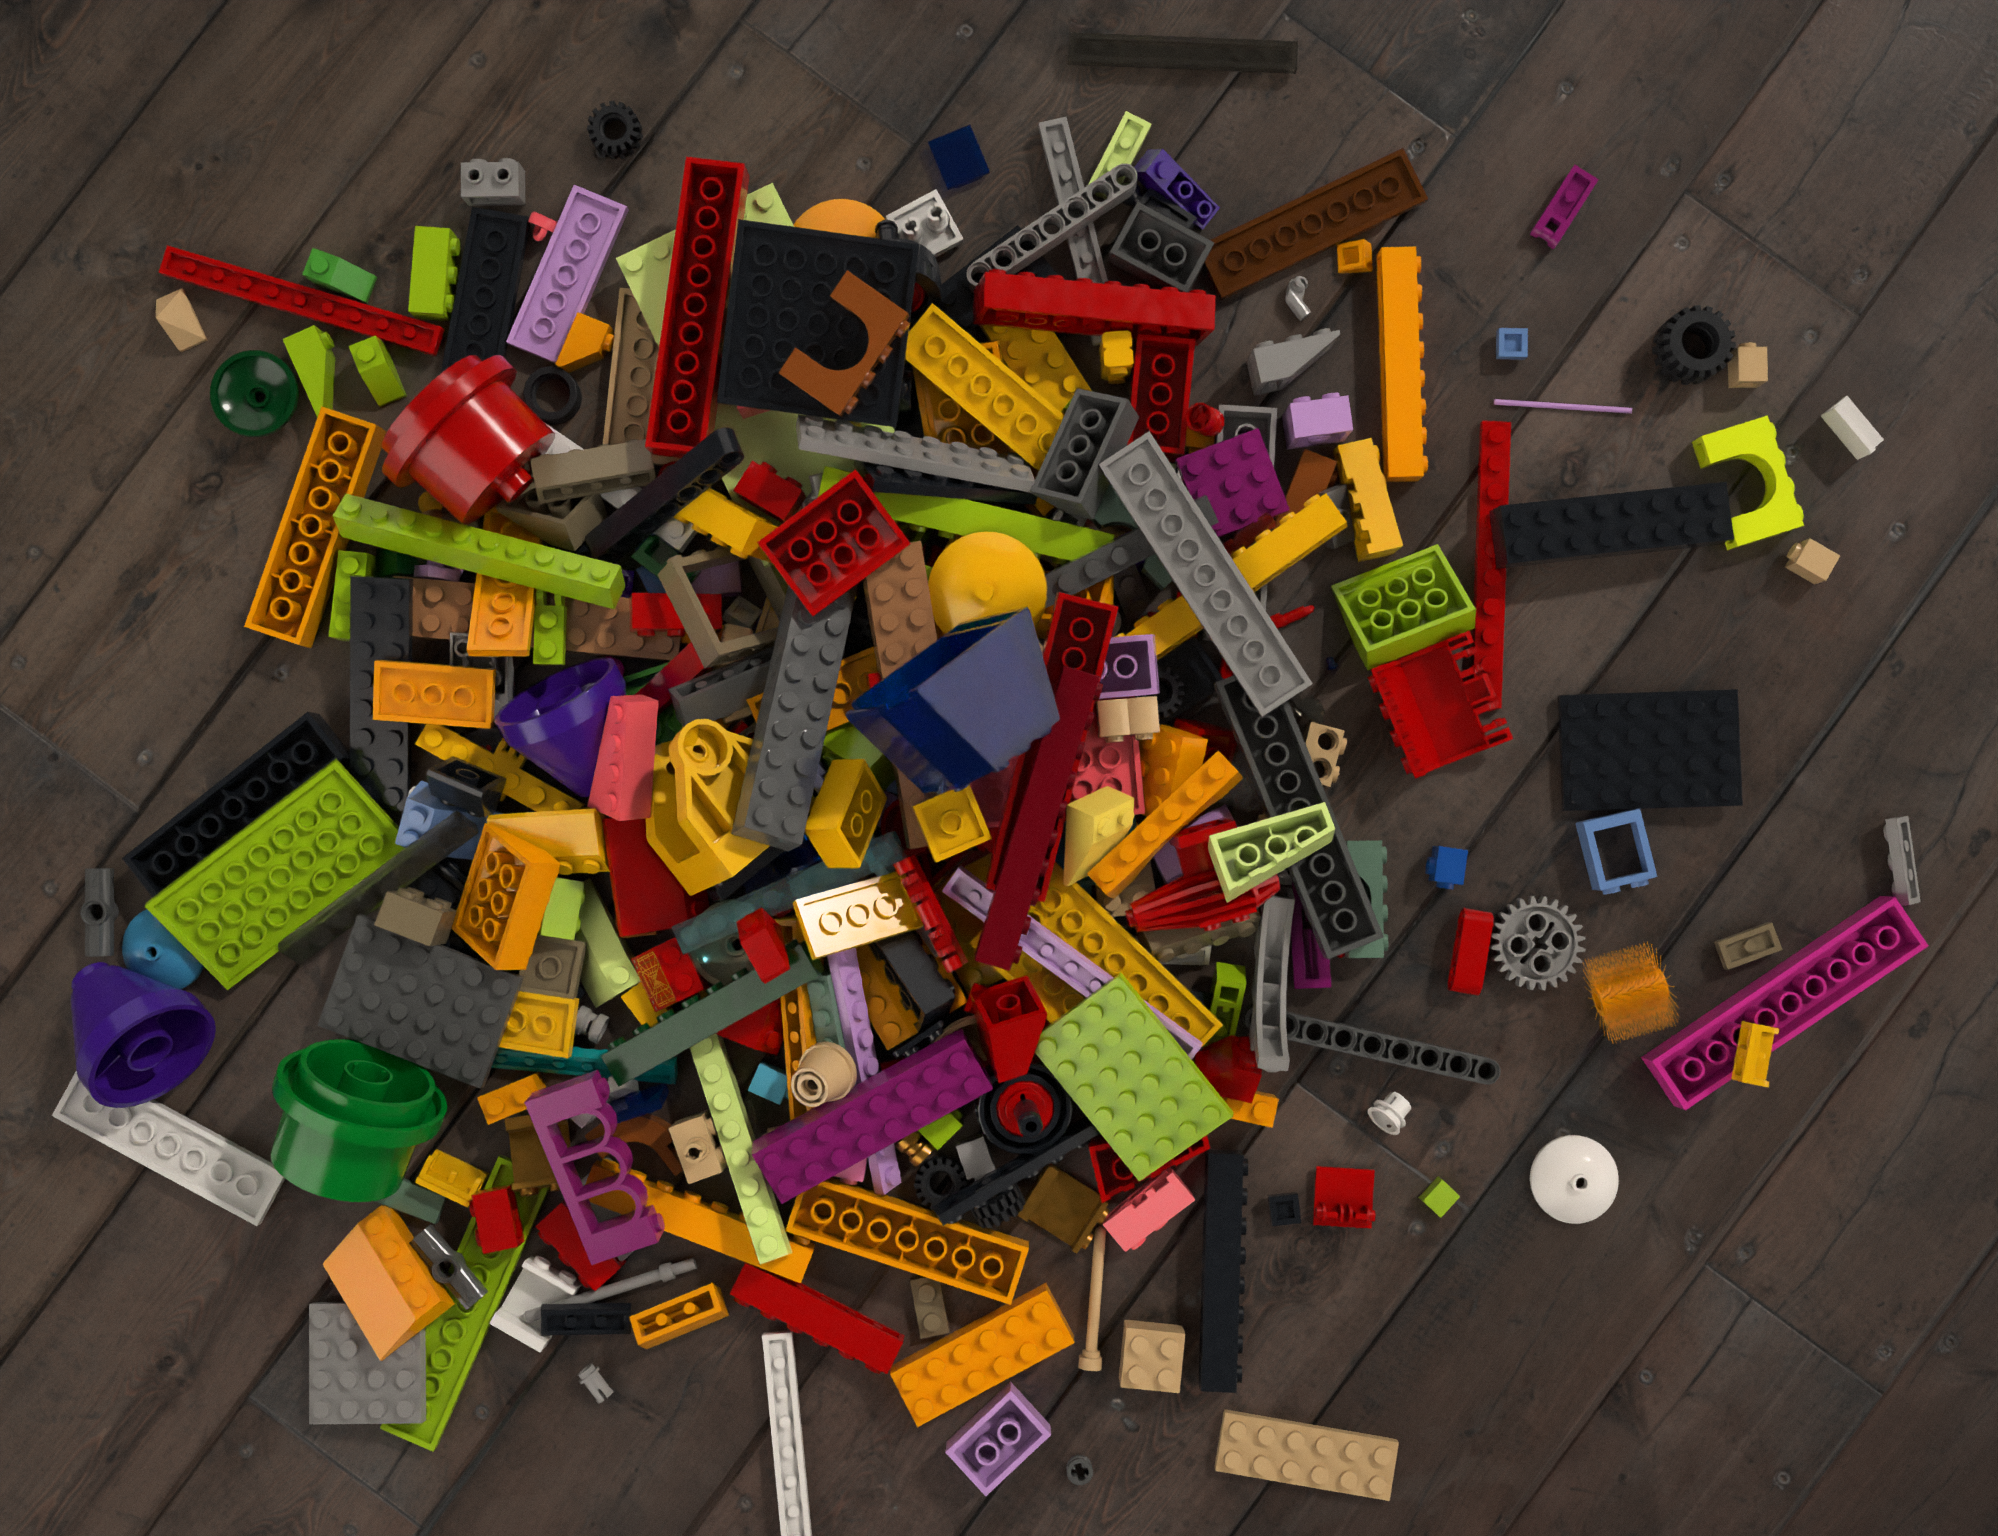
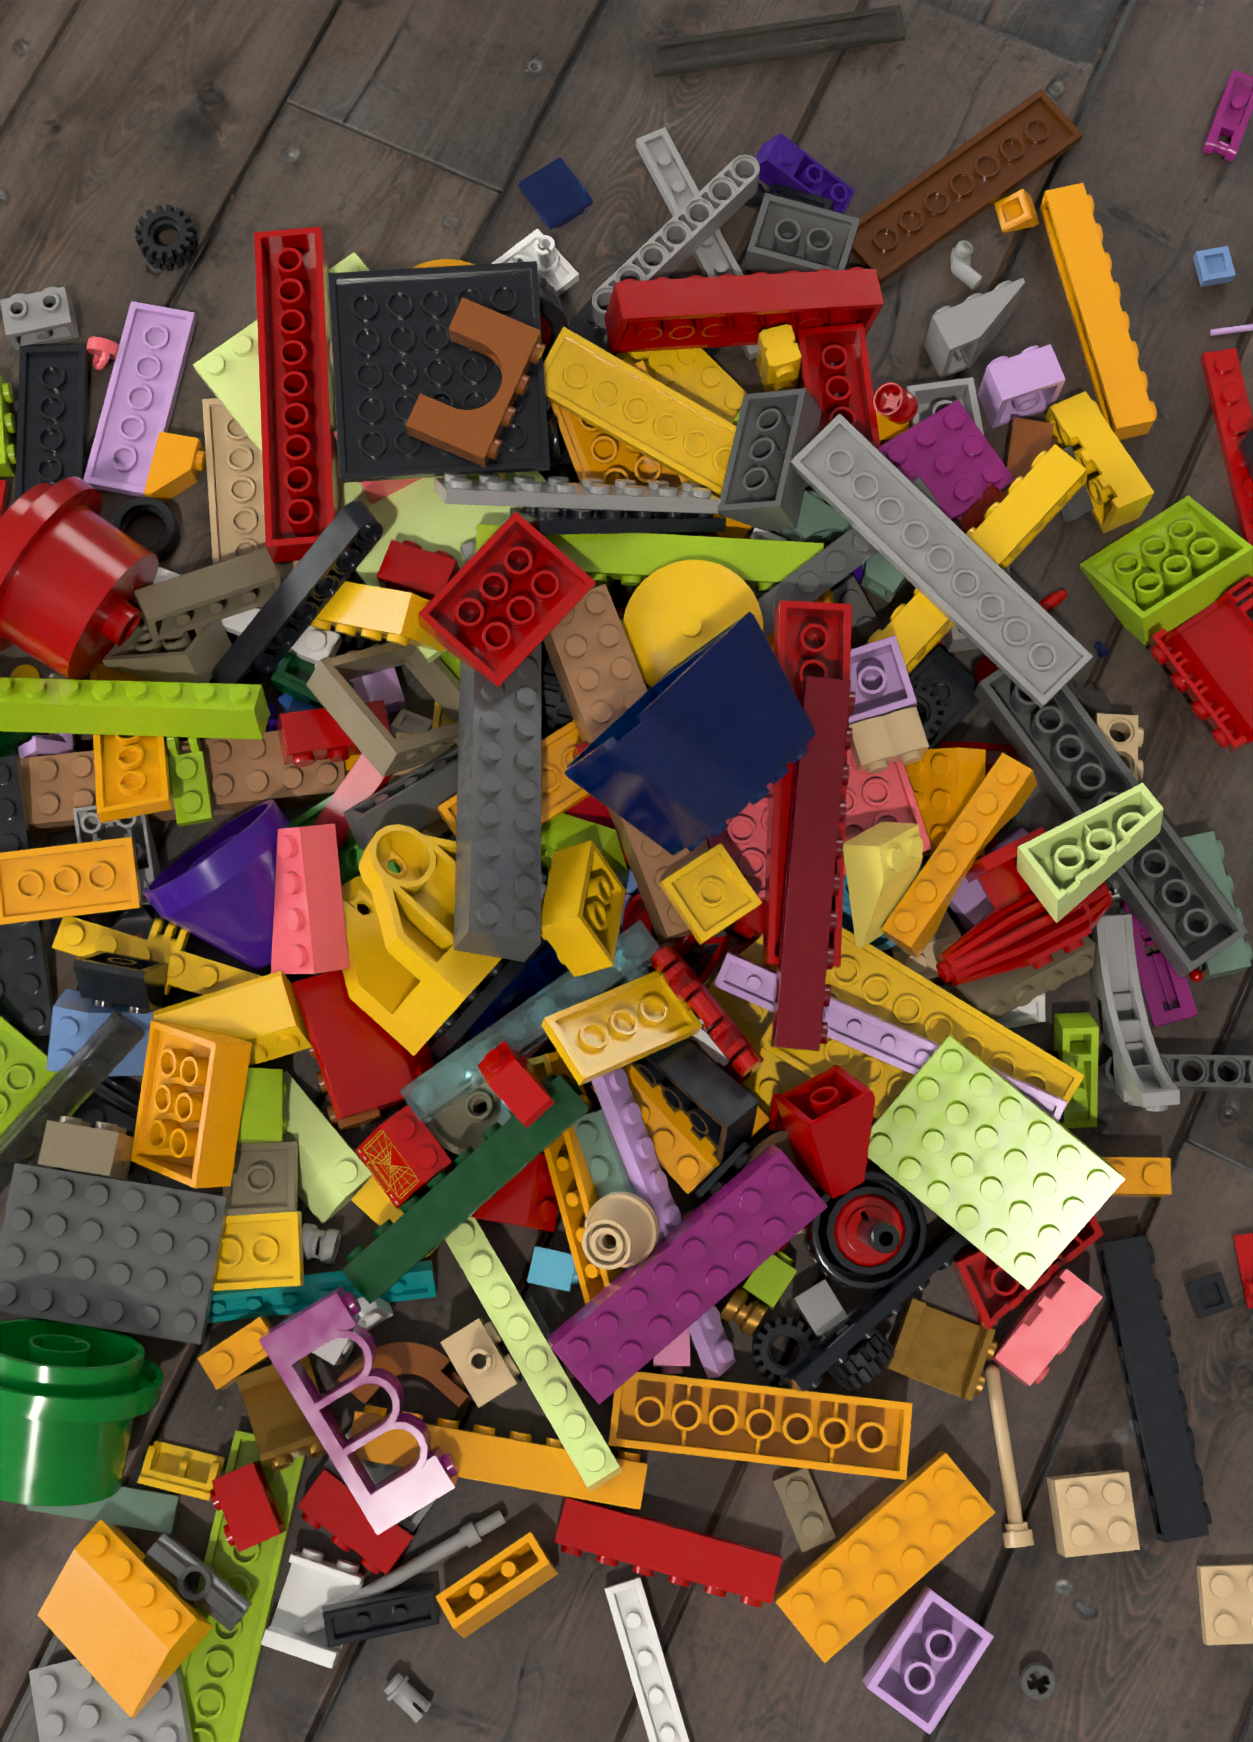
camera: 10 degrees left, 10 degrees down
clear blue plate [609,1083,669,1123] -> none
yellowish green plate [1088,111,1151,200] -> none
red slope [1194,1035,1262,1104] -> none

